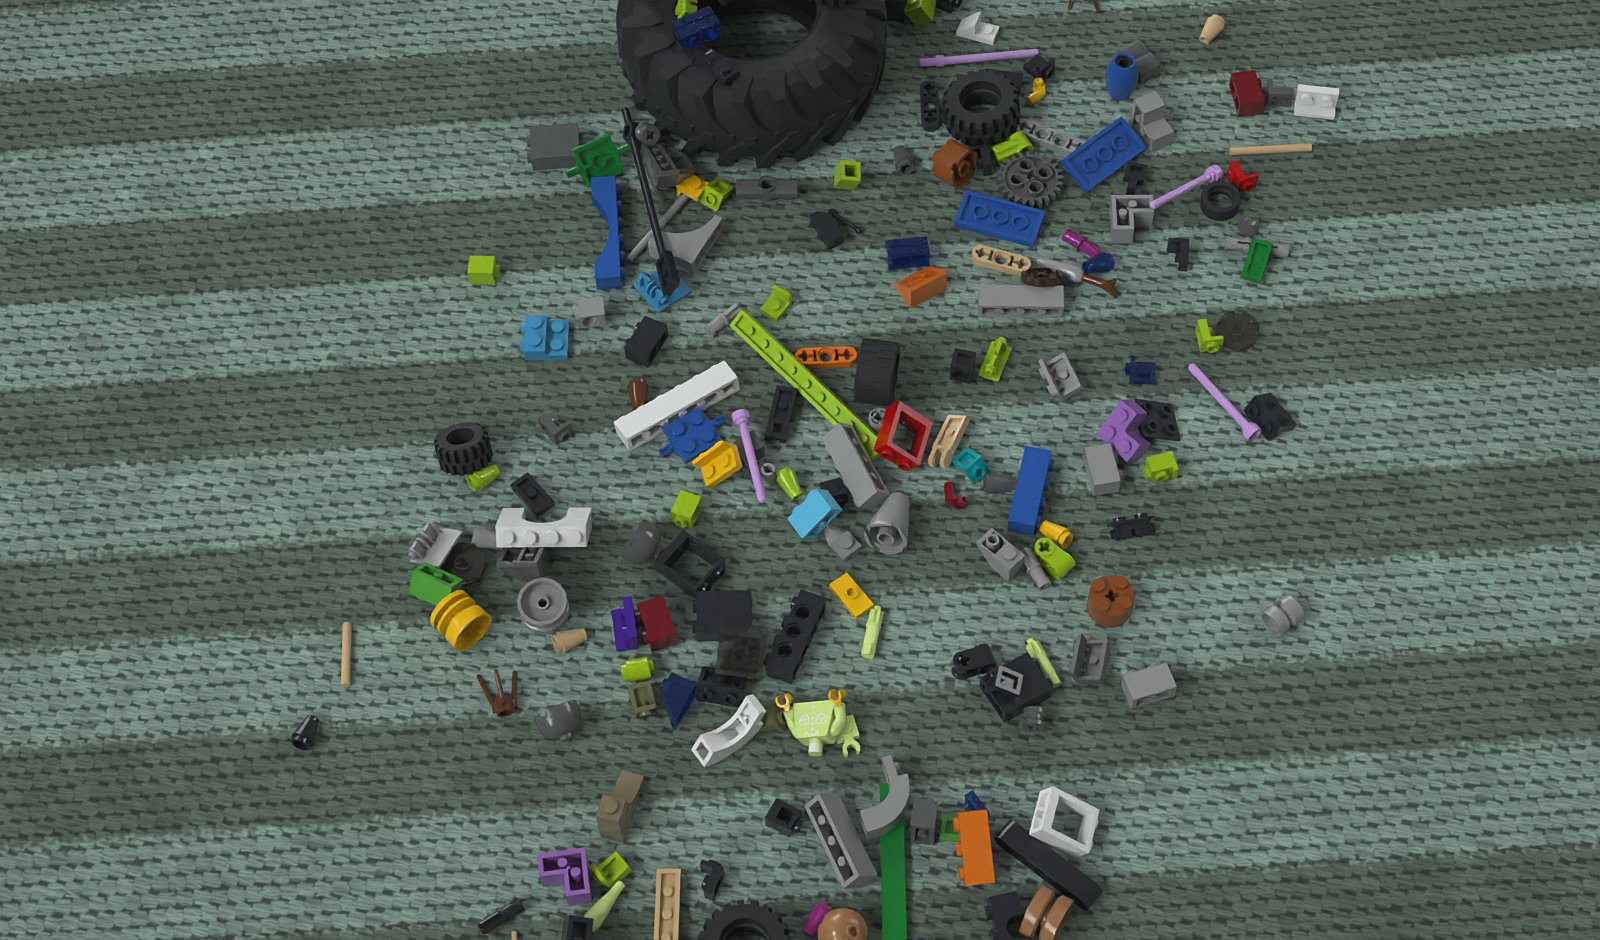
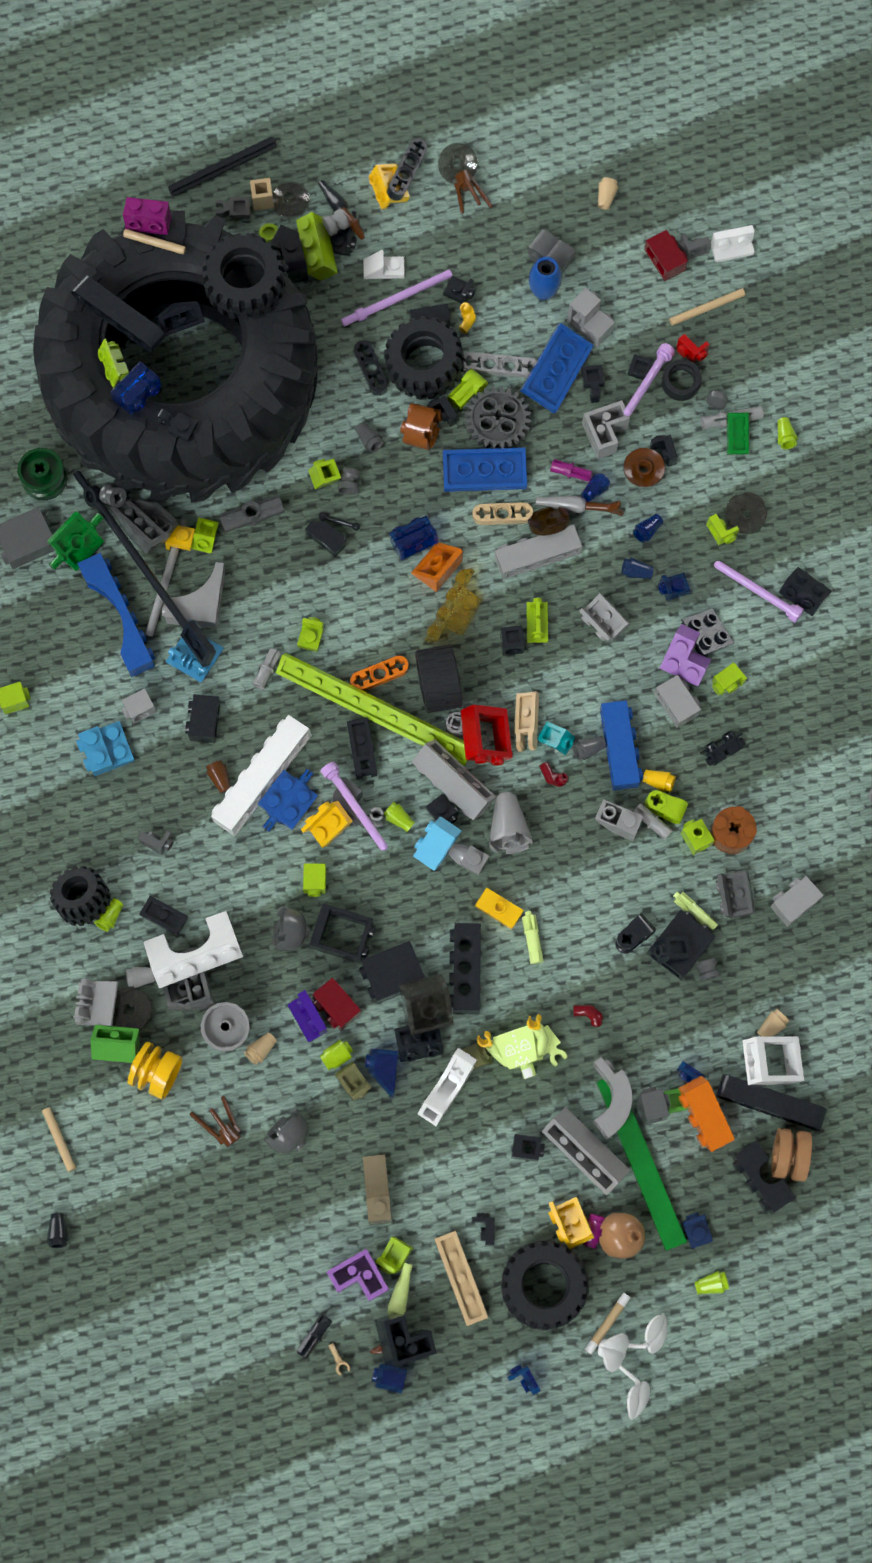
camera: 25 degrees left, 15 degrees up
none -> dark green wheel [17,448,67,501]
none -> dark grey wheel [338,468,360,495]
none -> clear yellow bracket [425,568,482,643]
none -> yellow bracket [548,1197,594,1249]
none -> dark red arm [573,1005,603,1027]
none -> dark blue cone [621,557,654,579]
none -> reddish brown dish [623,448,665,487]
none -> black plate [627,354,654,380]
none -> clear blue cone [633,514,663,543]
none -> lime brick [680,818,714,855]
none -> tan cone [757,1009,789,1037]
none -> lime cone [777,417,798,450]

